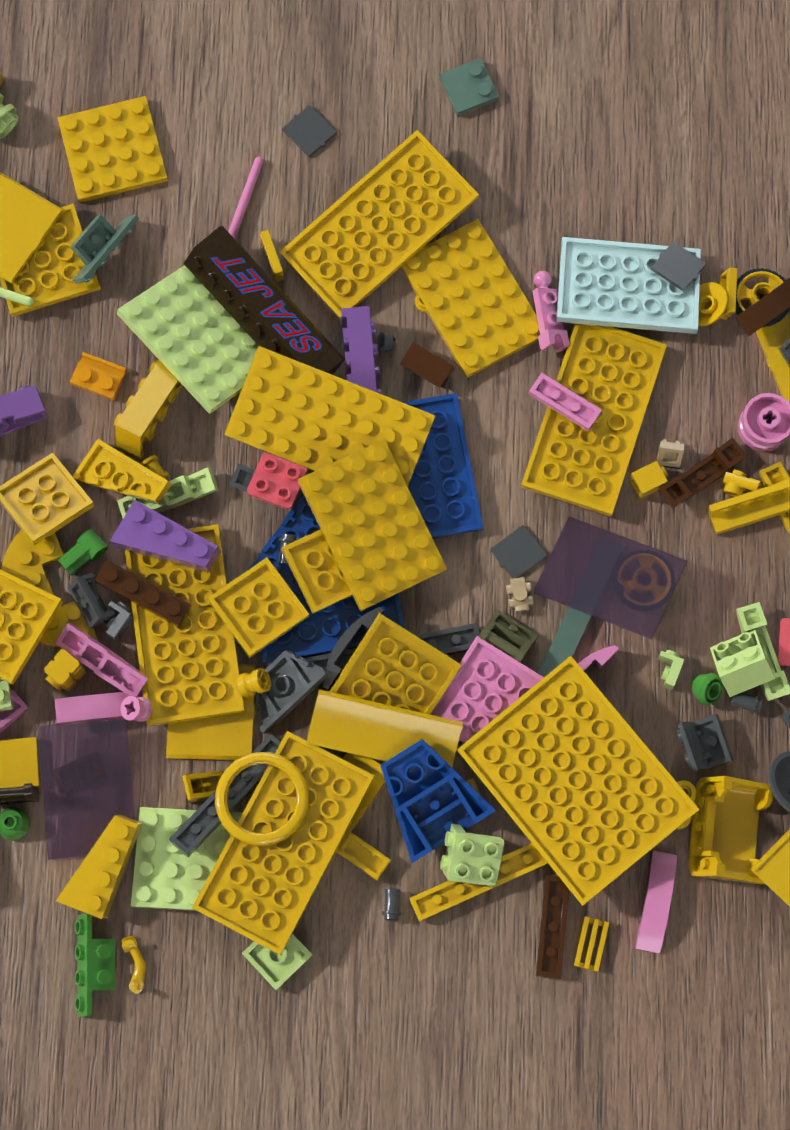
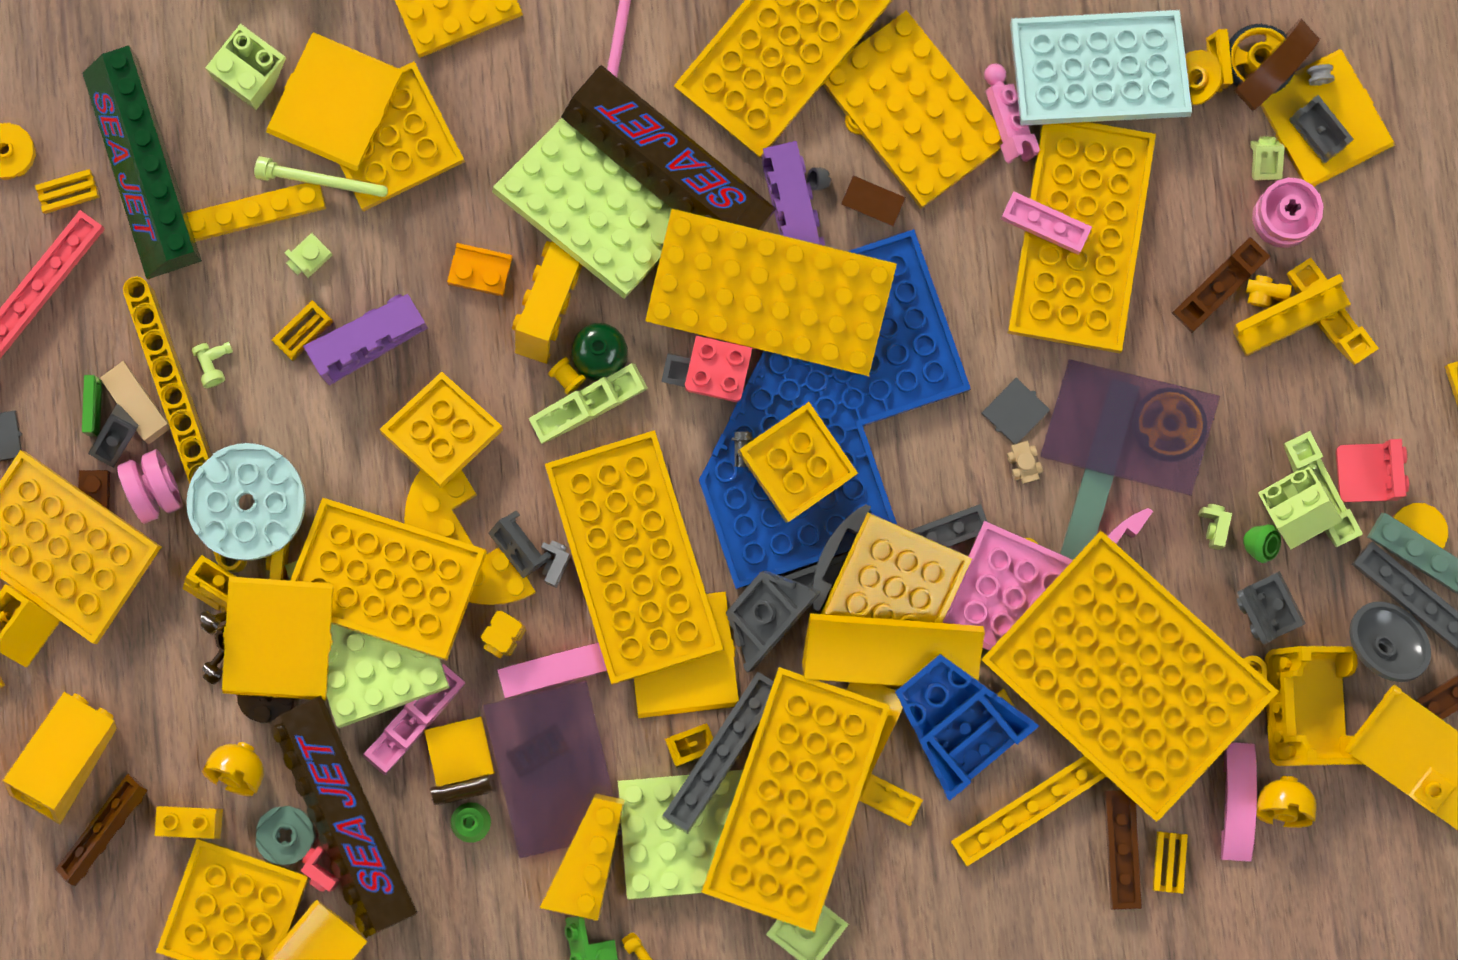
camera: 10 degrees left, 5 degrees up
bright pink slope [55,622,148,697] -> none
bright green piece [58,529,108,576] -> none
sand green bracket [70,214,139,284] -> none
yellow wing [72,439,172,504] -> none
reddish brown plate [95,560,191,627] -> none
medium lavender wedge [110,500,221,573] -> none
bright pink wheel [121,696,152,722] -> none
yellow plate [207,558,309,658] -> none
yellow wedge [215,752,309,846] -> none
yellow wheel [237,668,271,697] -> none
yellow tile [260,230,284,282] -> none
yellow plate [297,439,447,611] -> none
dark grey pin [382,889,402,921] -> none
yellowish green bracket [440,824,504,886] -> none
olive plate [479,610,538,662] -> none
yellow brick [629,461,668,499] -> none
dark grey piece [650,242,706,292] -> none
tan tile [657,439,684,468] -> none
dark grey pin [730,693,763,714] -> none
none -> dark green cylinder [571,323,628,381]
none -> yellowish green bracket [1250,136,1285,180]
none -> yellow cylinder [1256,776,1317,828]

